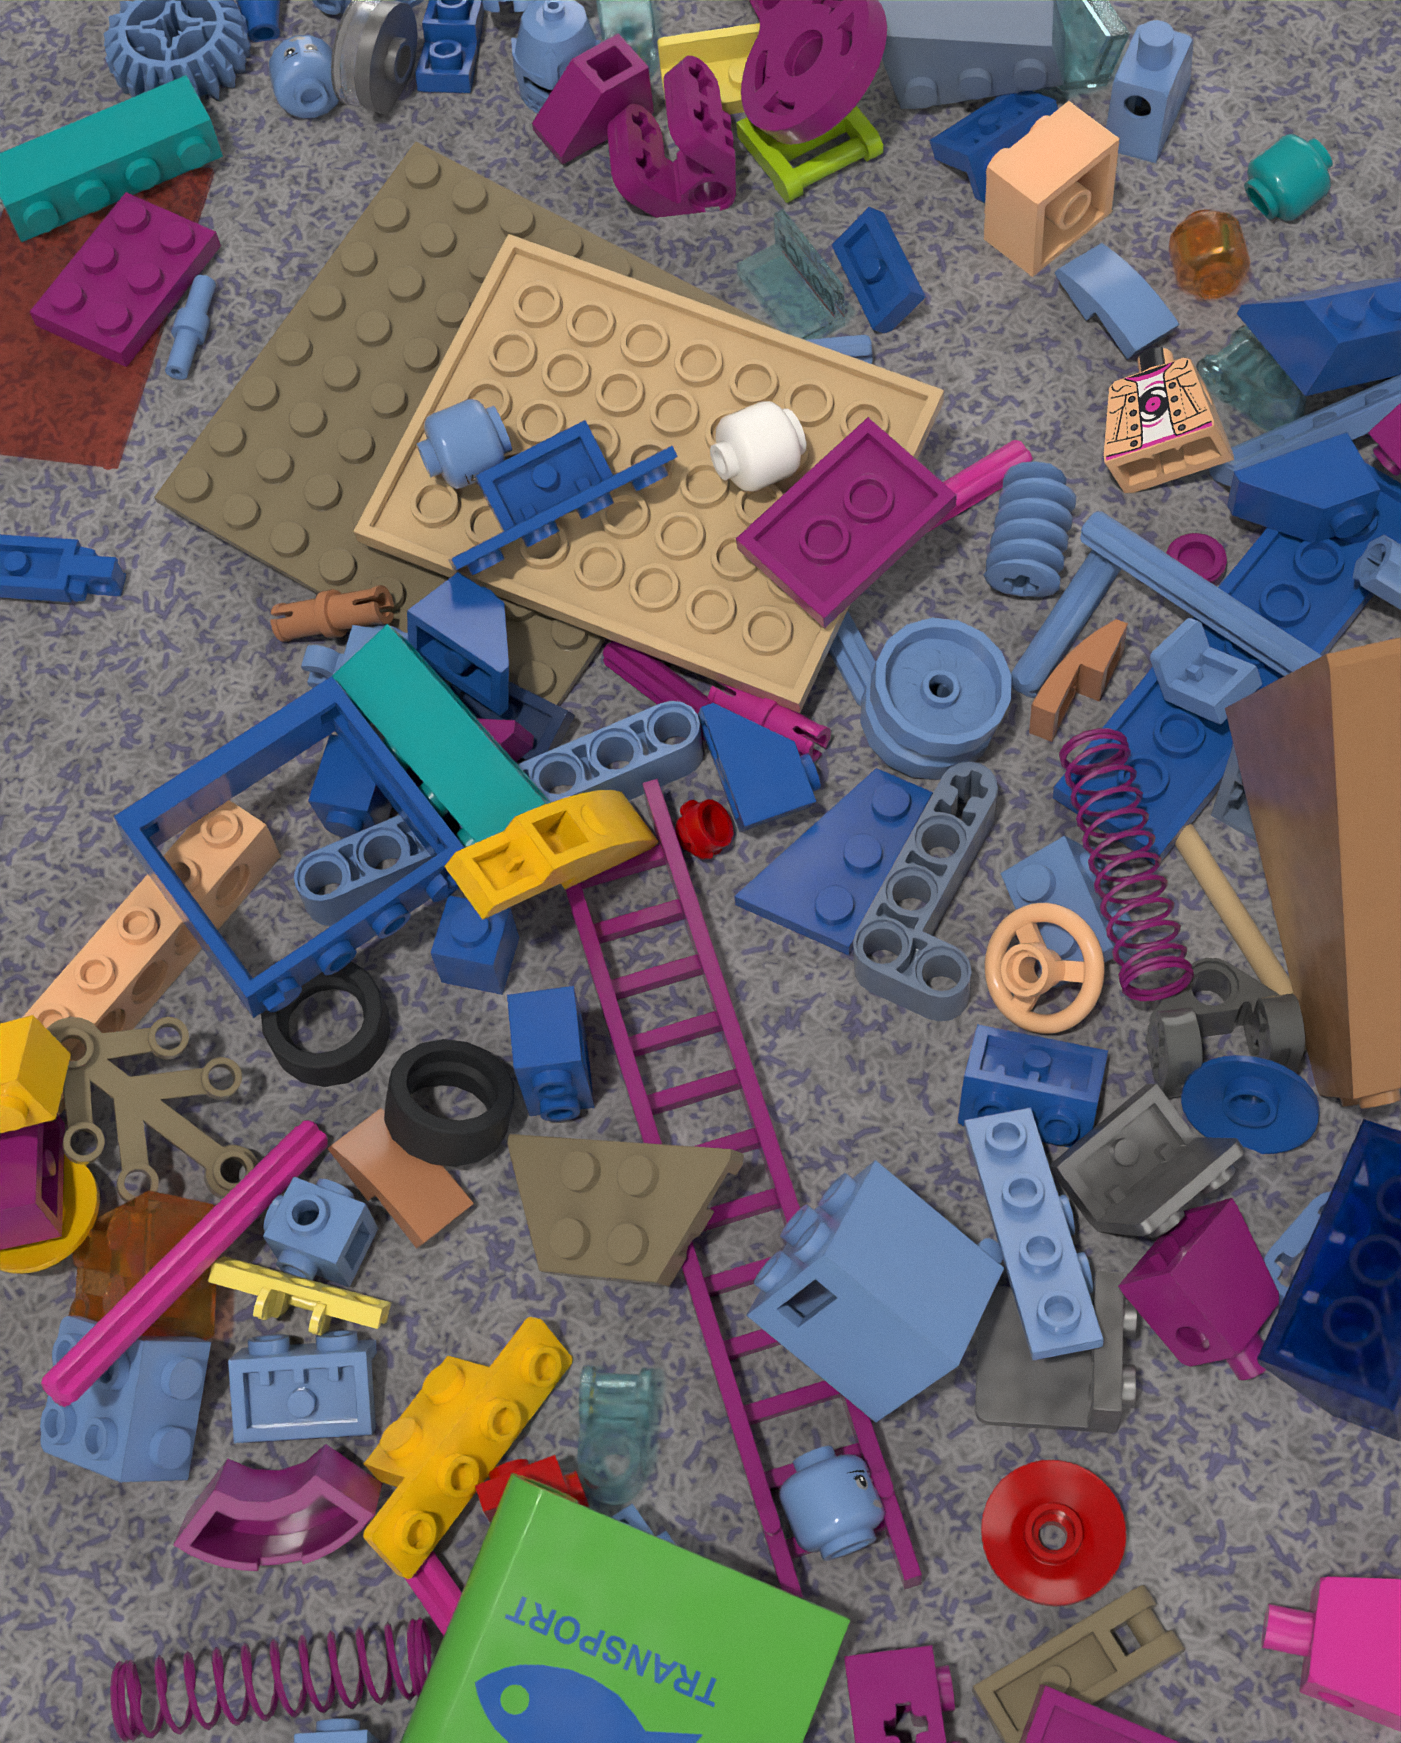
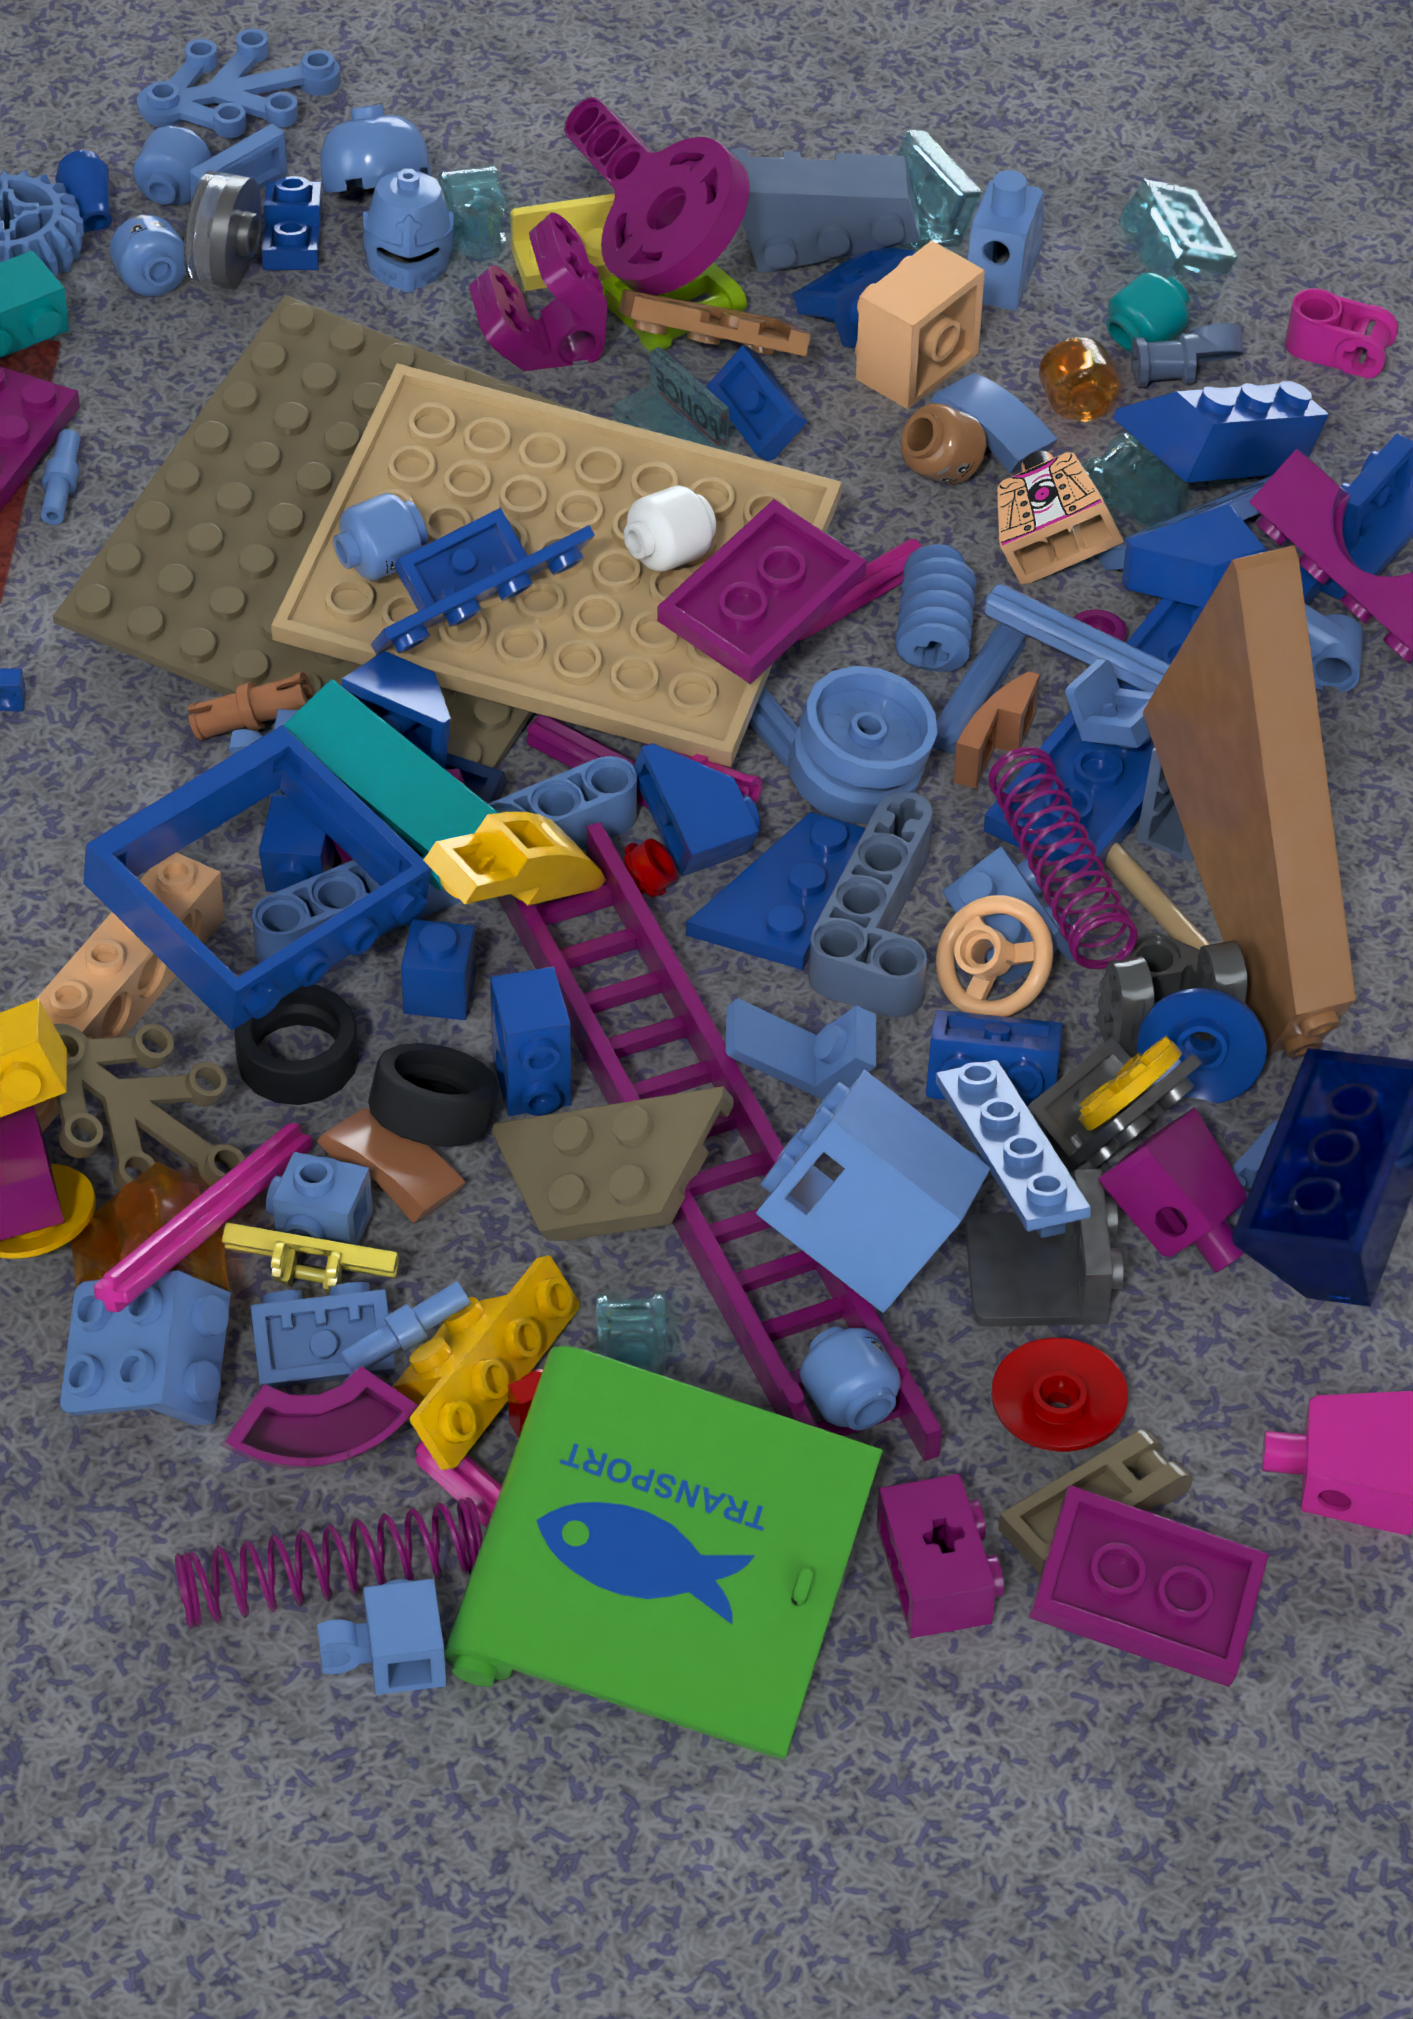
camera: 15 degrees left, 15 degrees down
magenta slope [532,33,654,165] -> none
none -> medium blue bar [341,1281,471,1372]
none -> medium nougat wing [619,289,811,357]
none -> medium blue bracket [726,999,876,1099]
none -> medium nougat head [900,403,986,485]
none -> yellow wheel [1078,1035,1182,1131]
none -> clear light blue bracket [1119,178,1238,279]
none -> sand blue connector [1131,323,1244,388]

